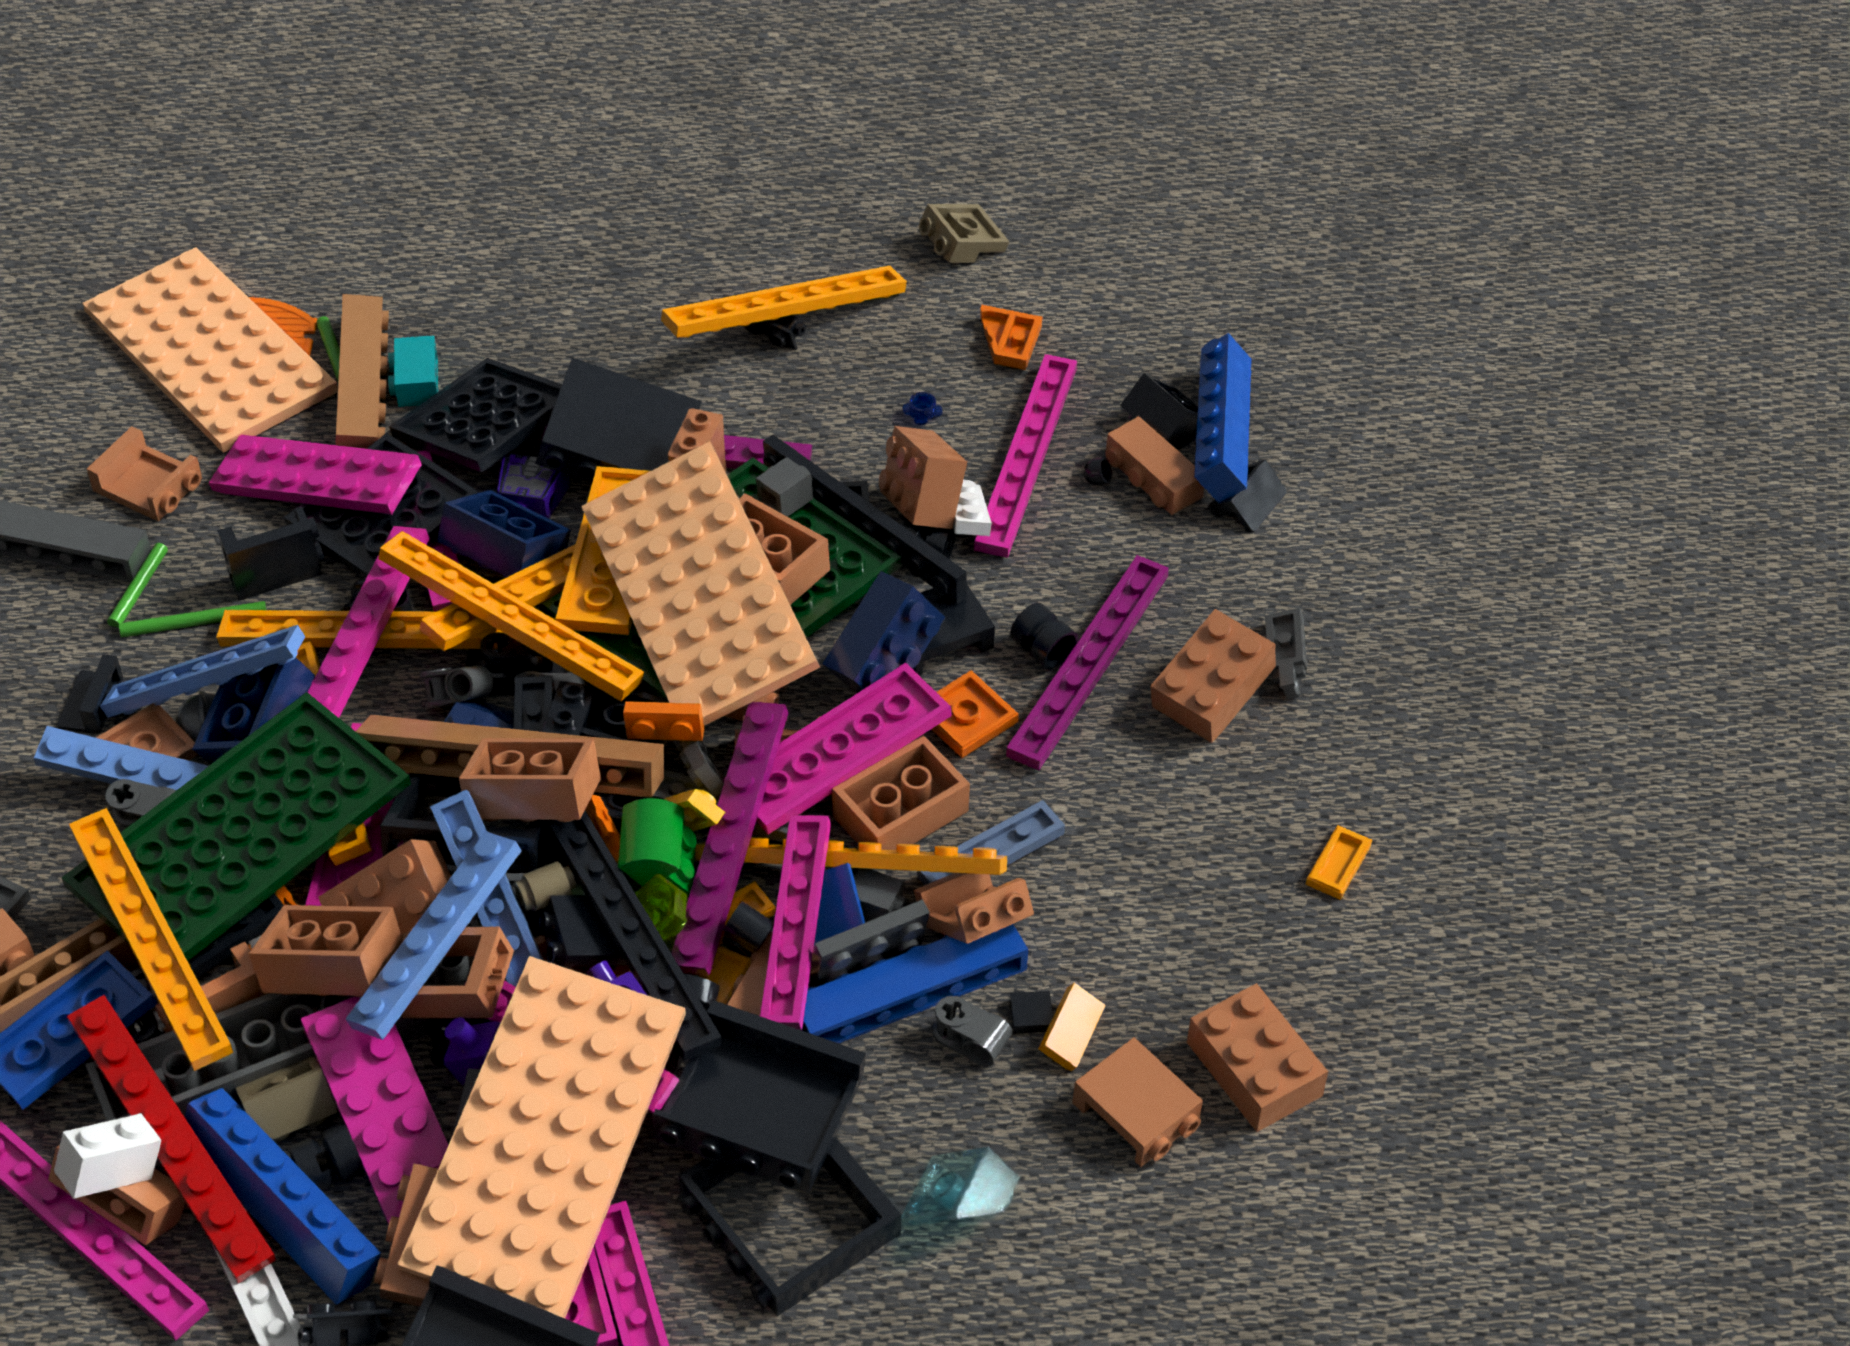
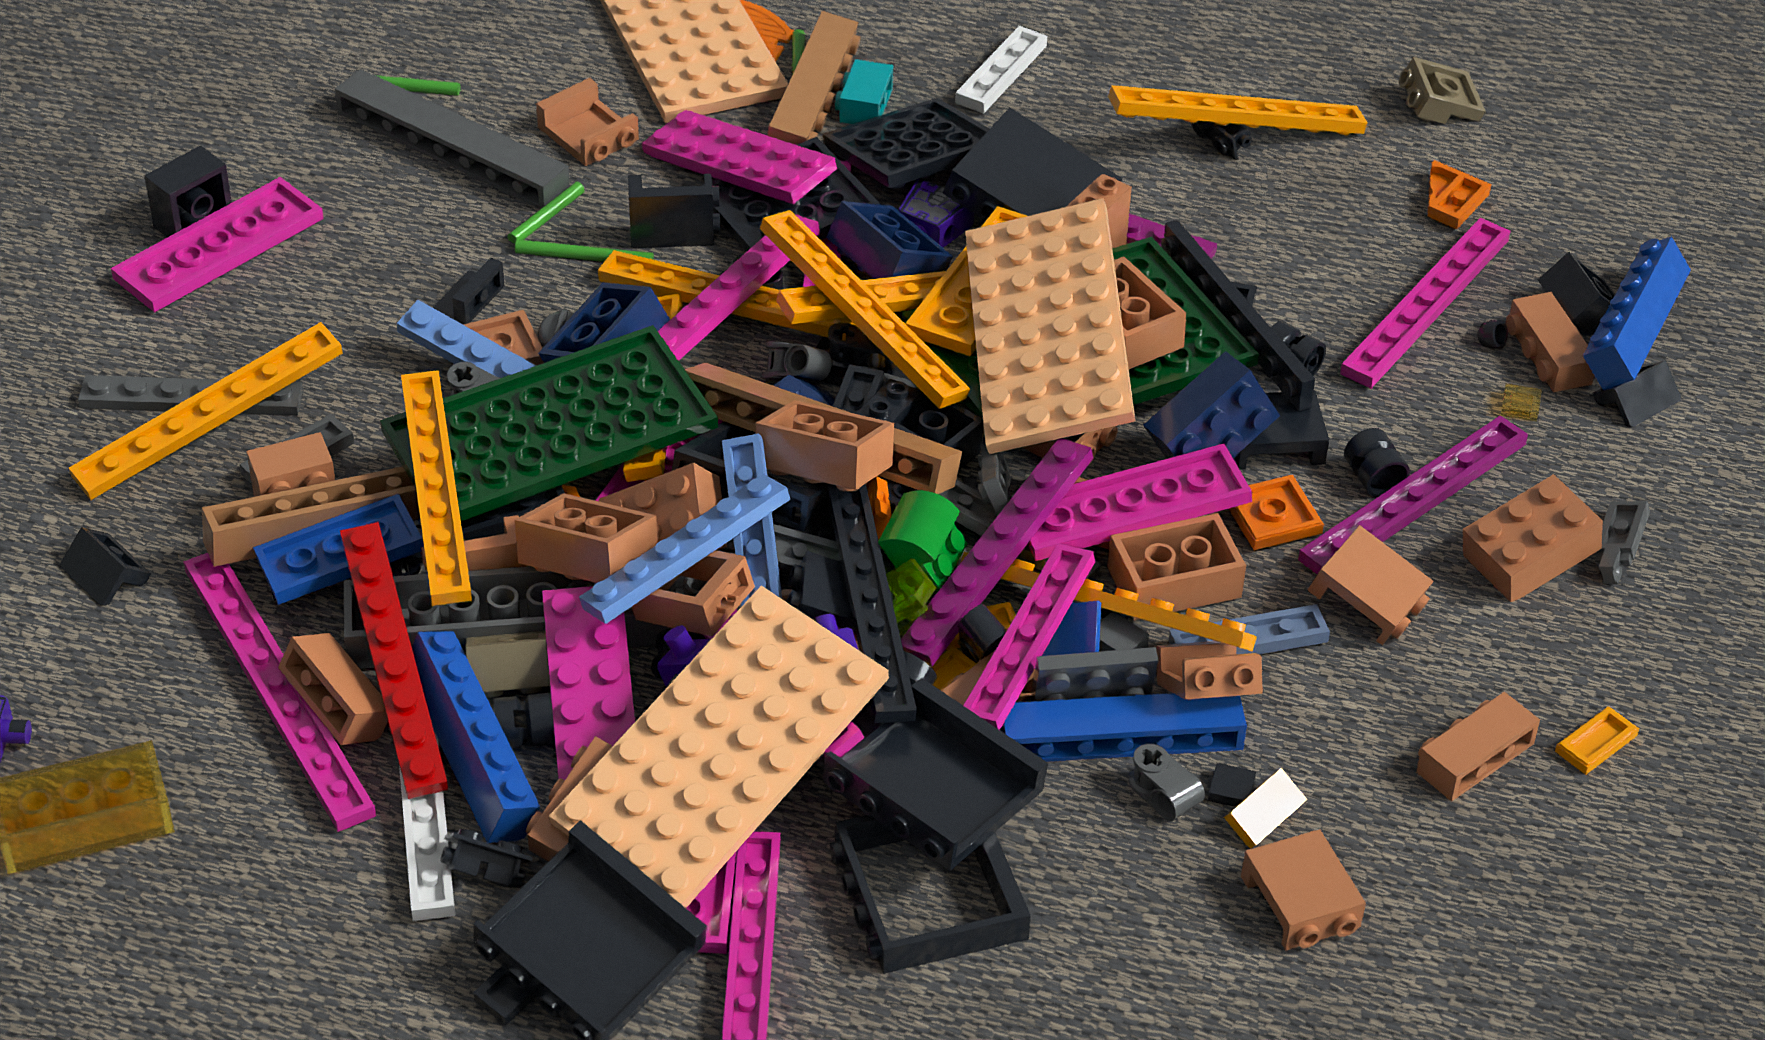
camera: 20 degrees right, 5 degrees down
white brick [54,1114,161,1199] -> none
medium blue plate [100,625,305,718] -> none
dark tan brick [514,861,576,912] -> none
orange plate [623,701,704,741] -> none
yellow plate [664,788,725,831] -> none
dark grey brick [756,457,813,517] -> none
nougat brick [879,426,967,529] -> none
clear light blue slope [901,1146,1020,1227] -> none
clear blue plate [902,392,943,425] -> none
white plate [953,480,992,536] -> none
nougat brick [1187,983,1328,1132] -> none
none -> white plate [955,26,1047,114]
none -> nougat panel [1308,525,1434,645]
none -> nougat brick [1416,692,1540,801]
none -> clear yellow tile [1501,383,1542,422]

